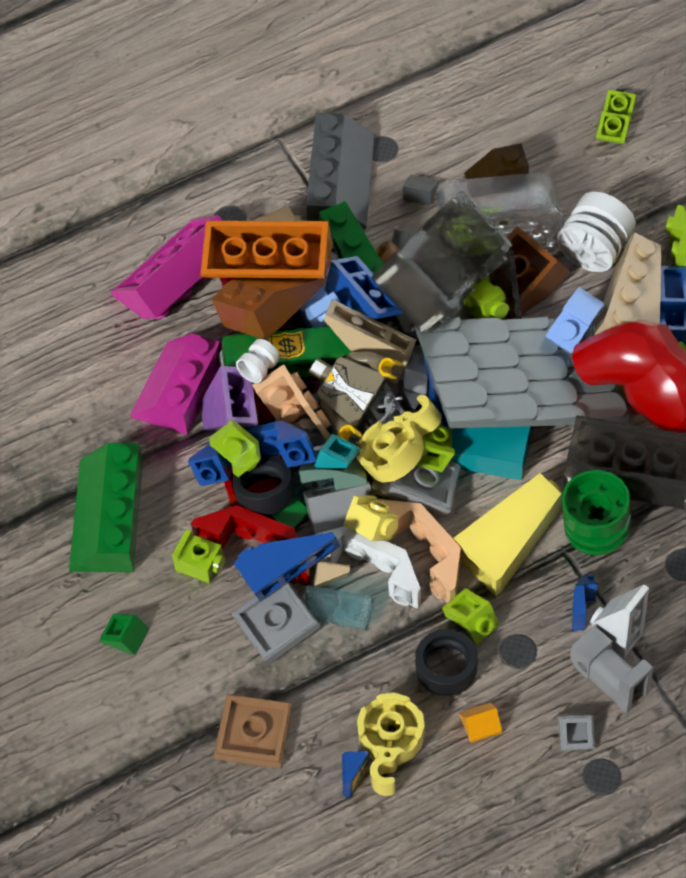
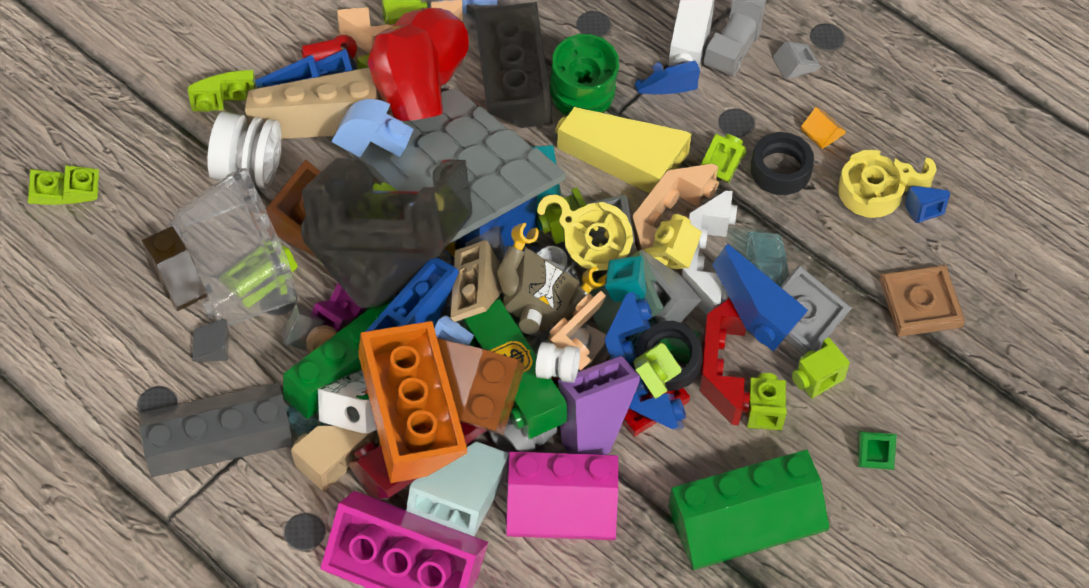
camera: 115 degrees left, 0 degrees up
none -> light aqua slope [406,442,509,536]
none -> lime brick [792,337,850,399]

